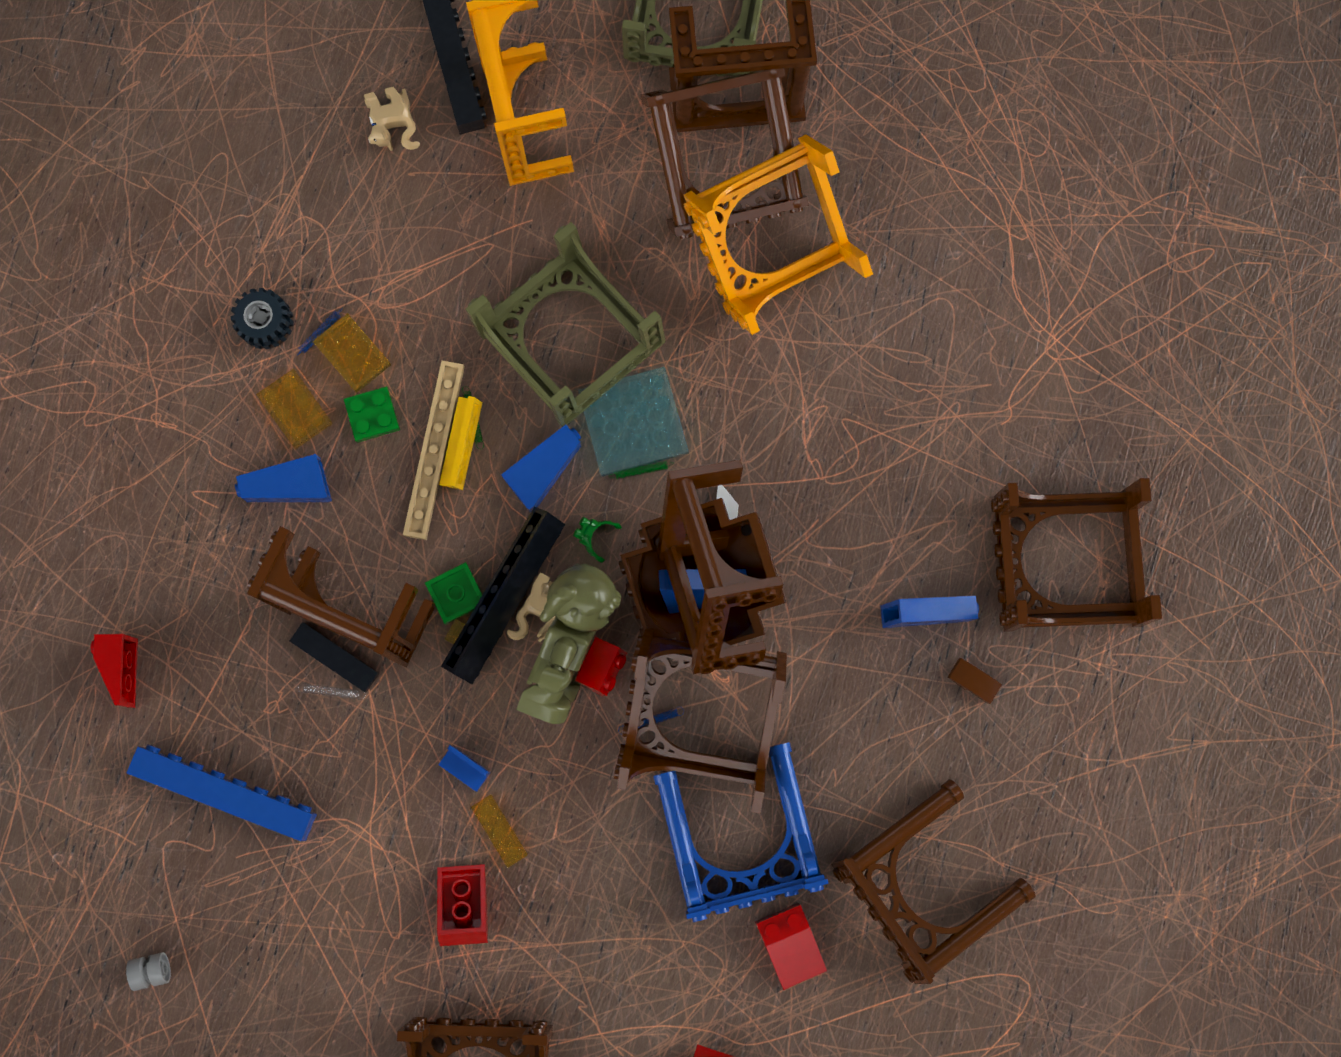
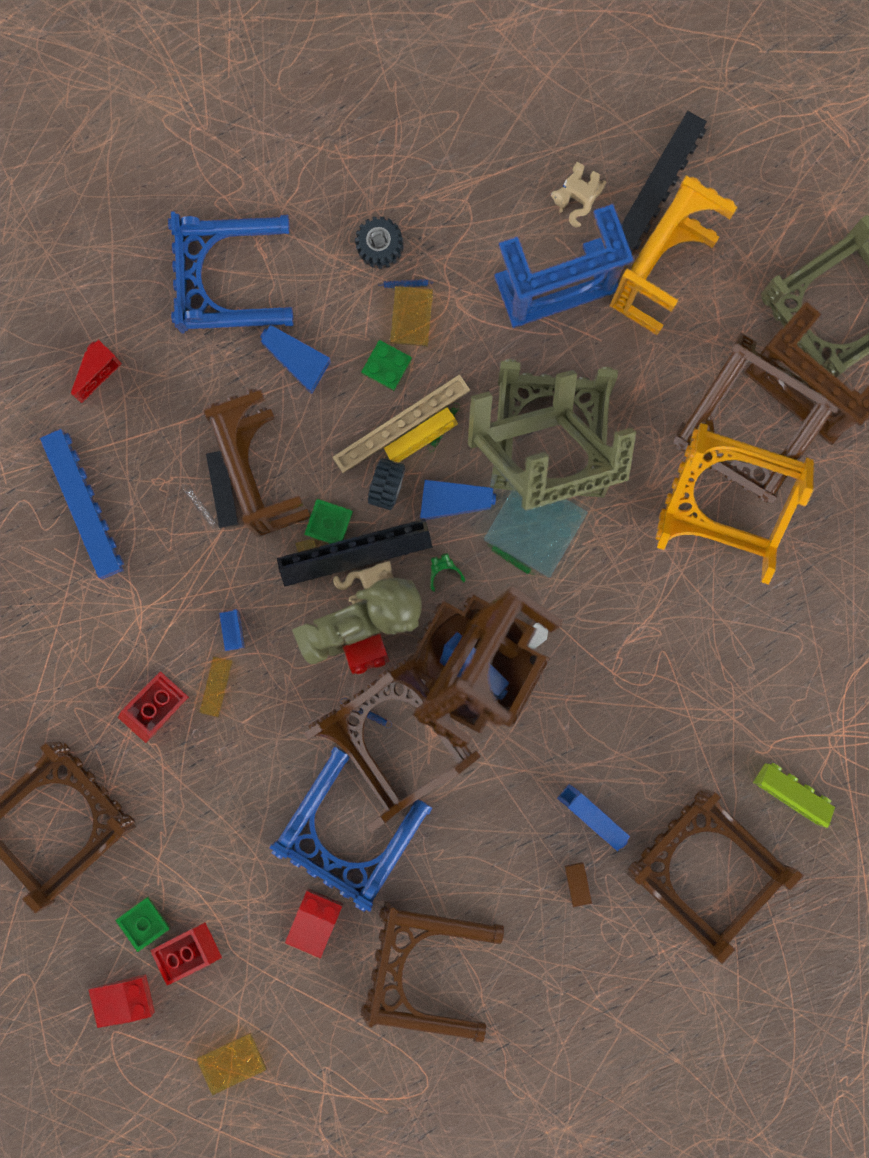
camera: 45 degrees right, 5 degrees up
clear yellow plate [256,369,333,449] -> none
none -> blue arch [168,211,294,334]
none -> black wheel [368,458,405,511]
none -> olive arch [468,370,636,510]
none -> blue arch [494,204,633,328]
none -> lime slope [753,763,835,828]

